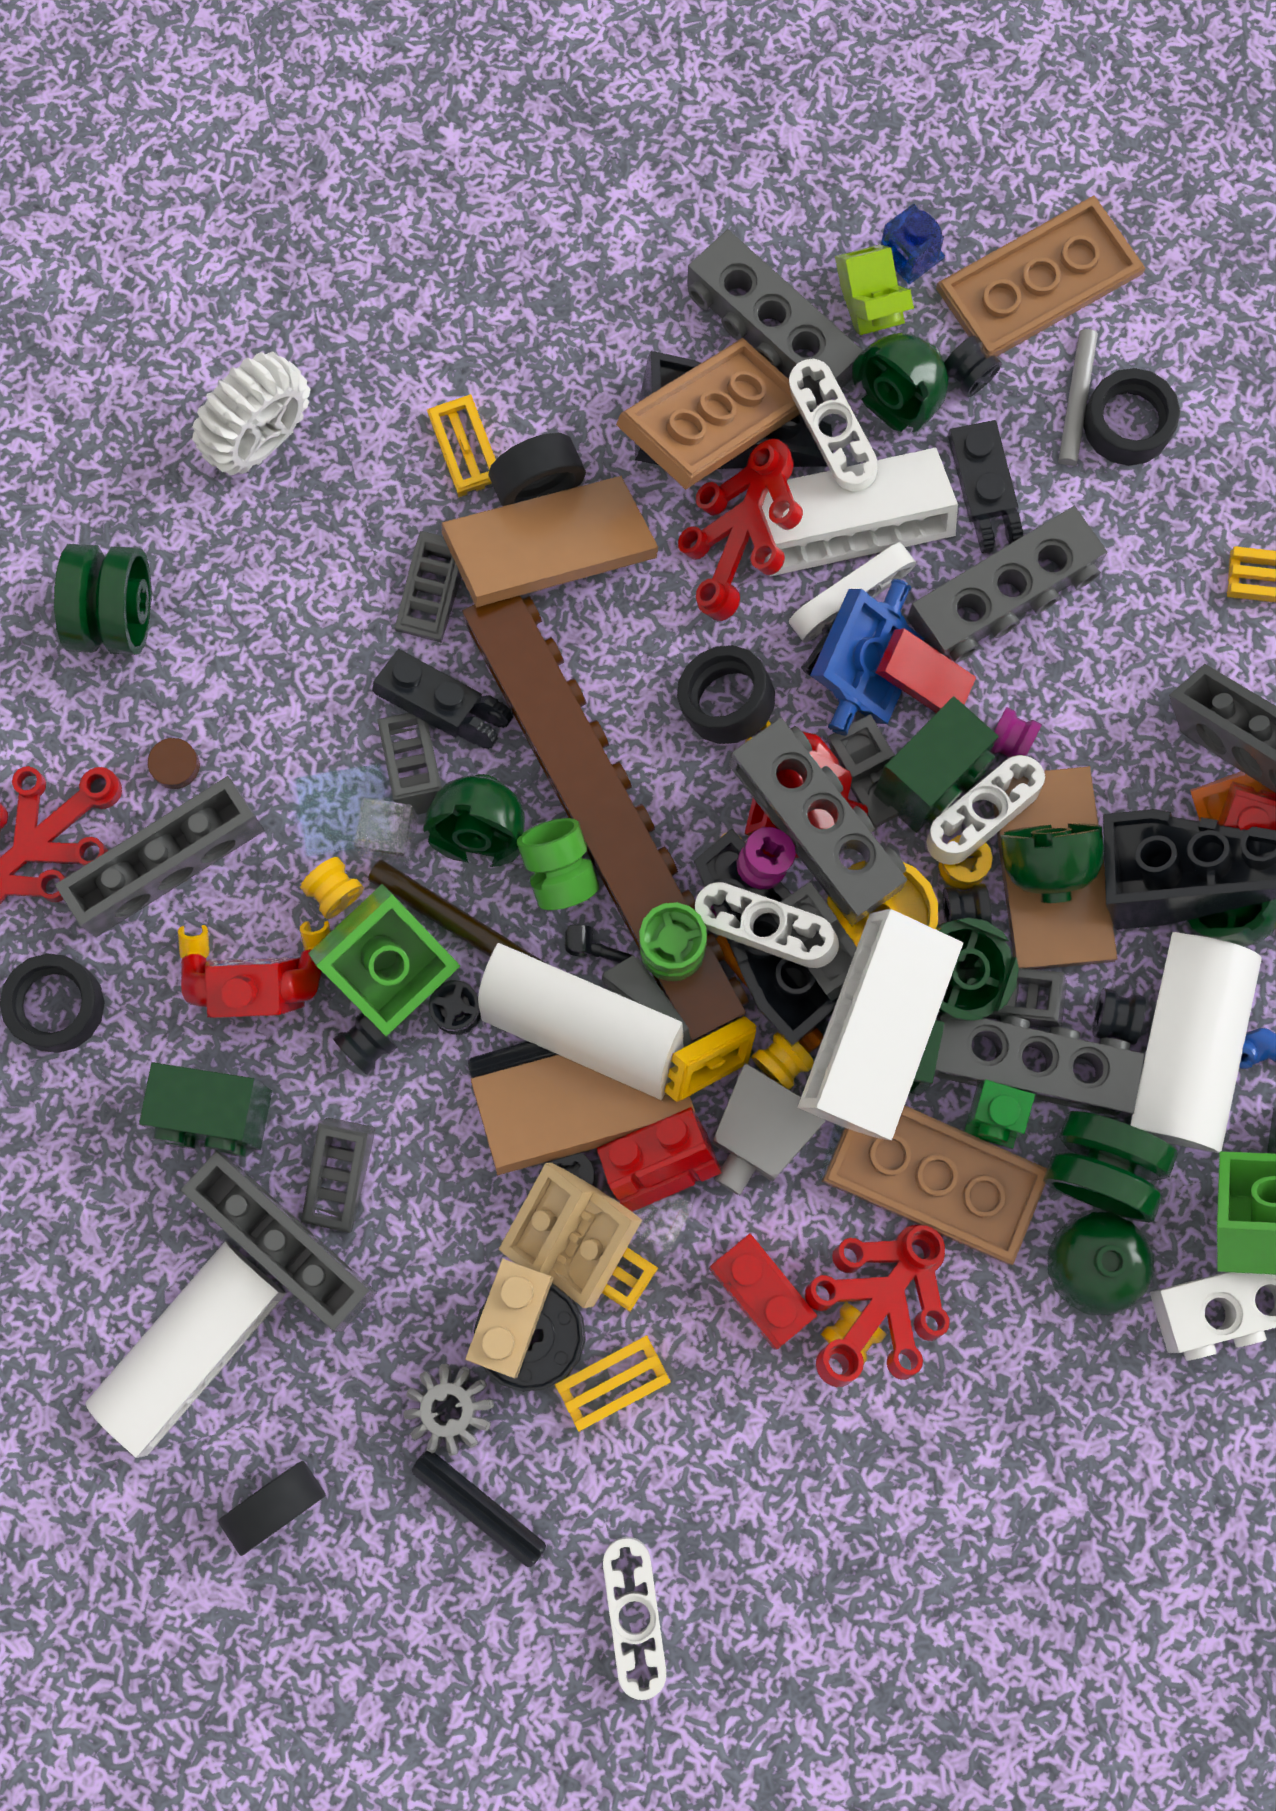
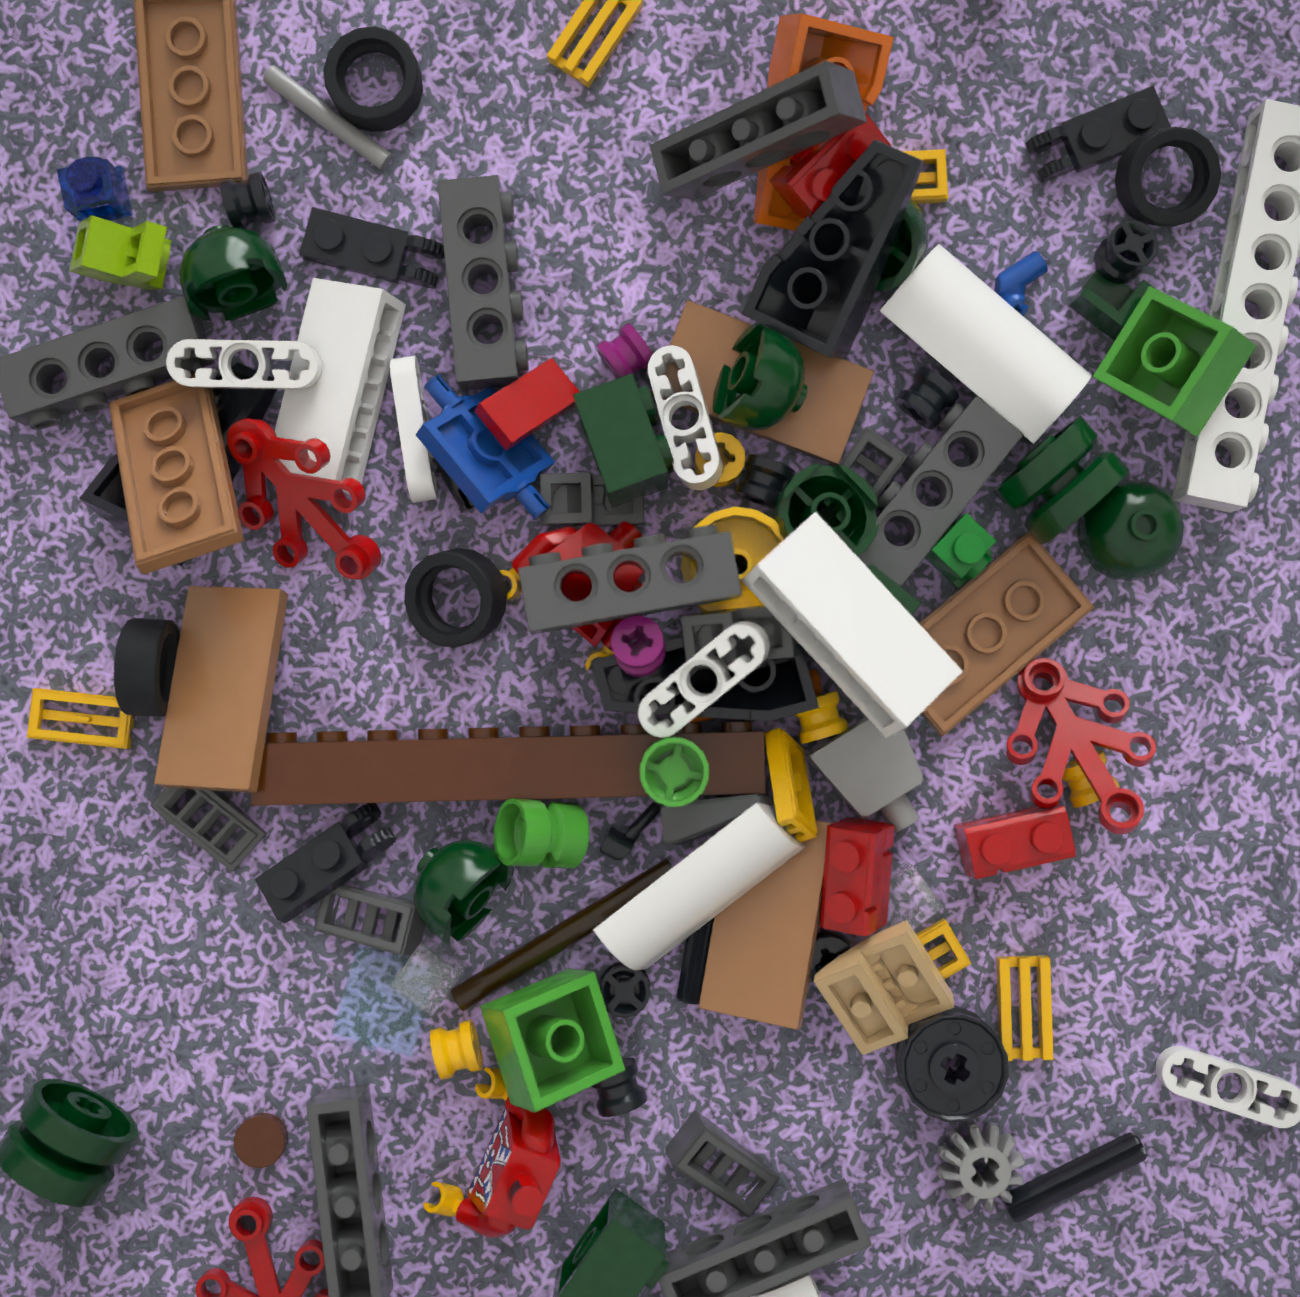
camera: 65 degrees left, 10 degrees up
tan plate [465,1258,554,1378] -> none

